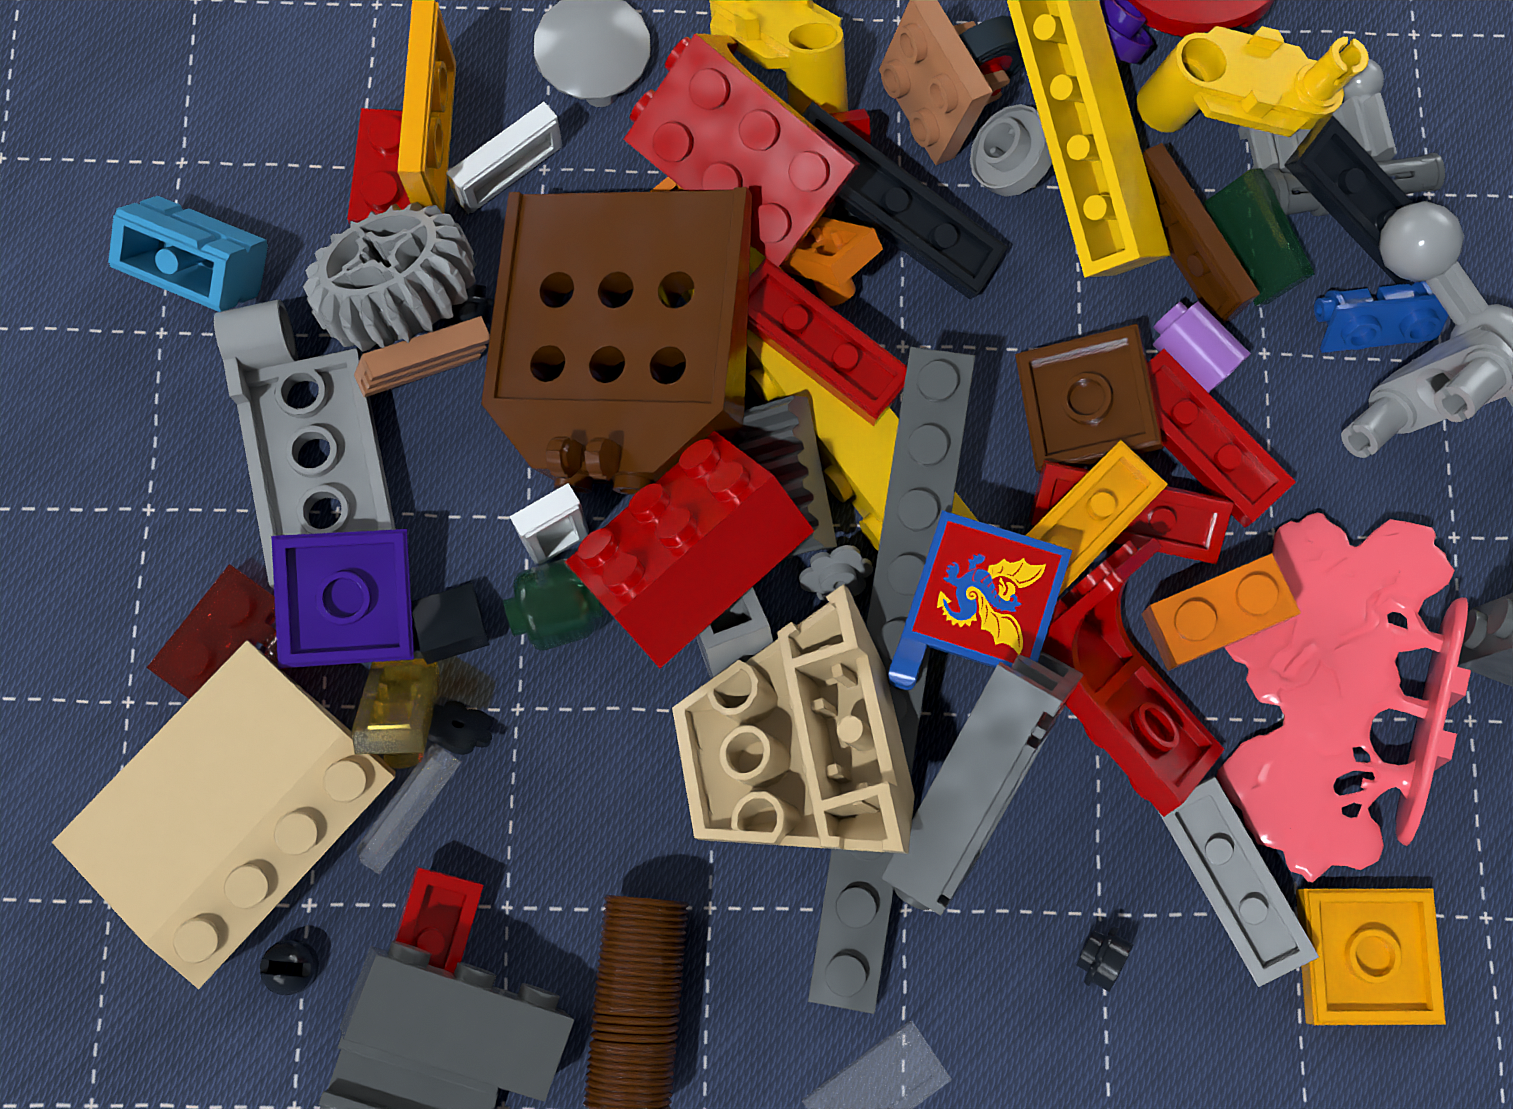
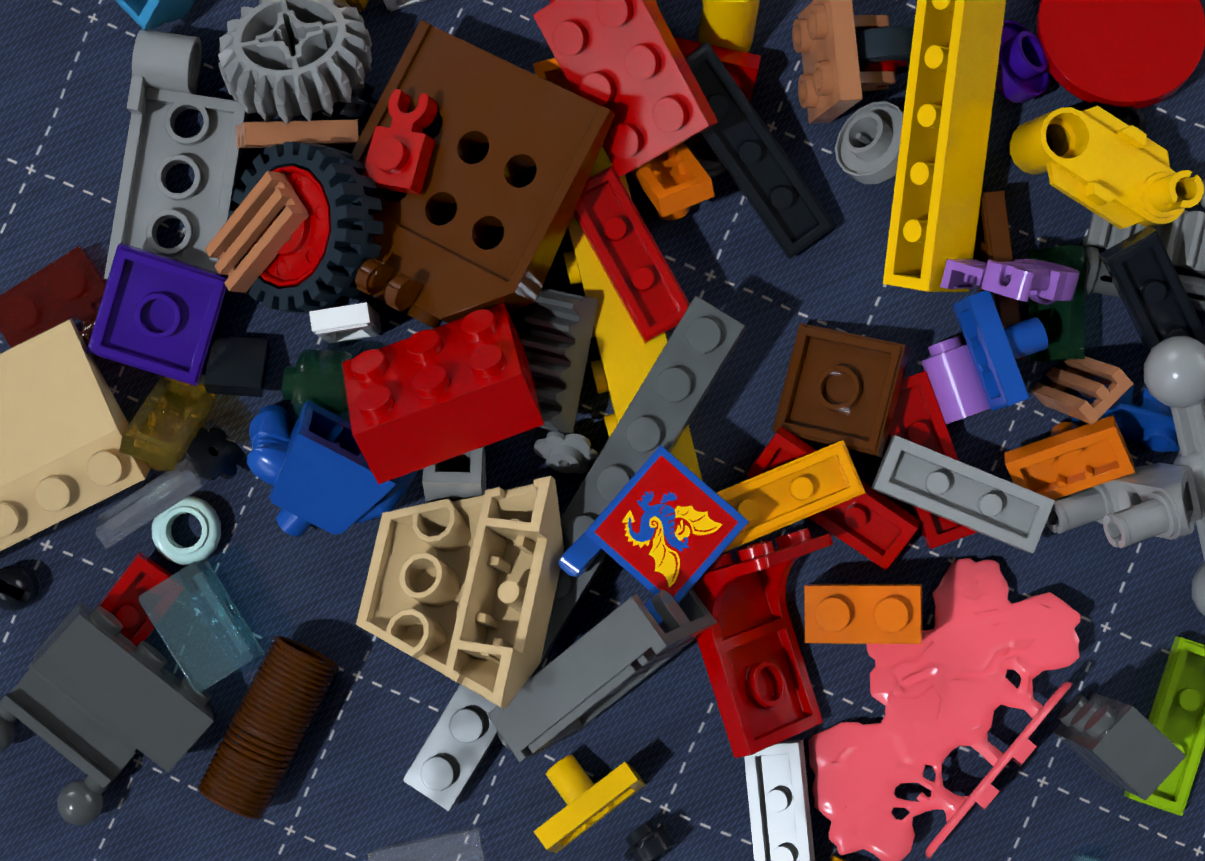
camera: 30 degrees right, 10 degrees up
none -> clear light blue panel [139,559,265,693]
none -> light aqua piece [152,496,221,565]
none -> nougat tile [205,171,310,293]
none -> black wheel [228,141,383,313]
none -> blue torso [247,400,418,537]
none -> red plate [362,89,437,195]
none -> yellow tile [533,754,646,853]
none -> light grey plate [871,435,1055,554]
none -> medium lavender piece [941,259,1080,305]
none -> blue tile [953,290,1048,411]
none -> orange tile [1004,415,1135,500]
none -> nougat tile [1030,351,1133,425]

